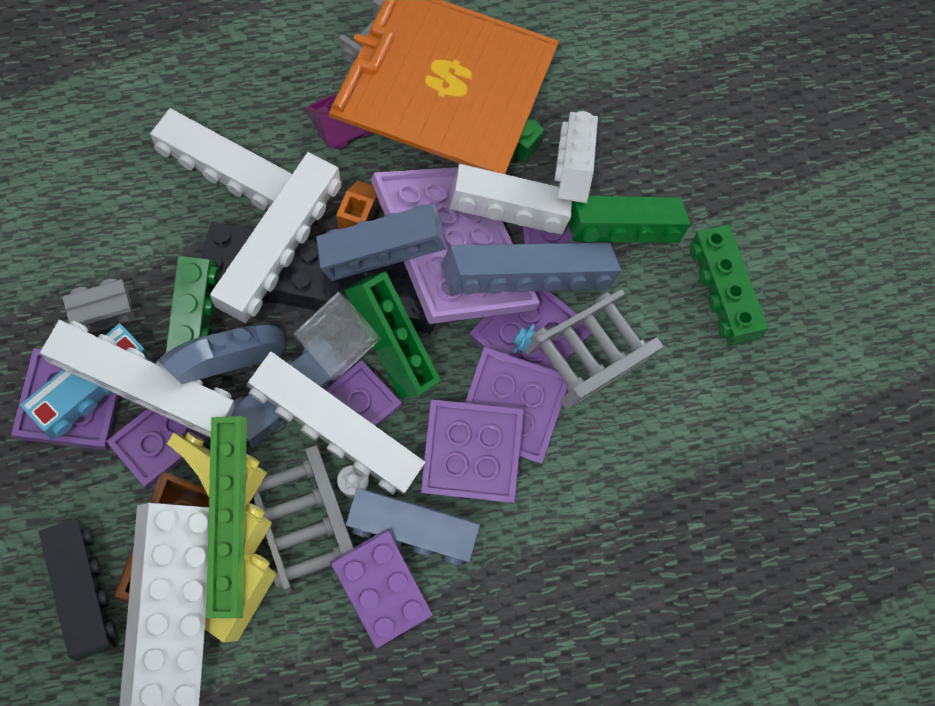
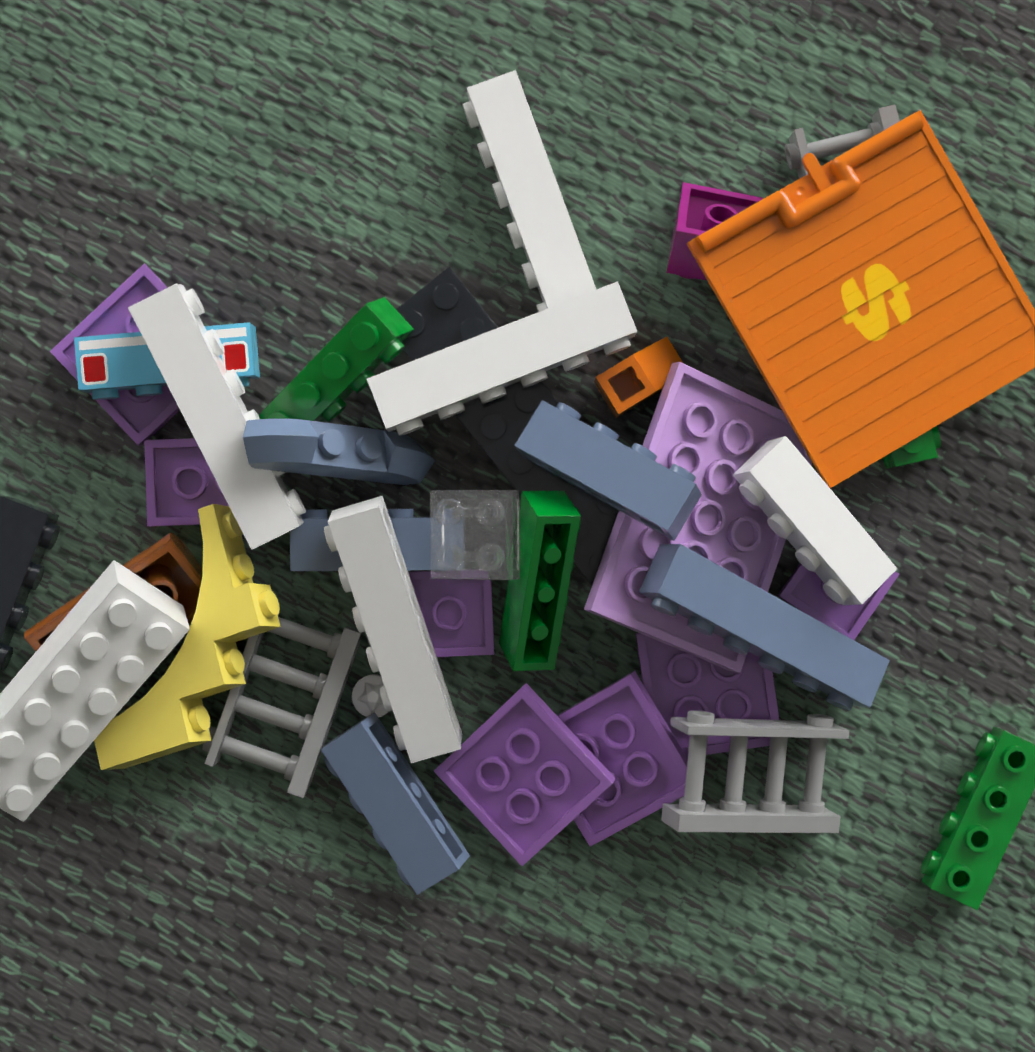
camera: 50 degrees right, 20 degrees up
light grey brick [62,279,136,333] -> none
bright green plate [206,416,247,618] -> none
medium lavender plate [329,529,433,649] -> none
medium azure plate [512,324,536,354] -> none
white brick [554,111,598,203] -> none
green brick [568,196,690,243] -> none

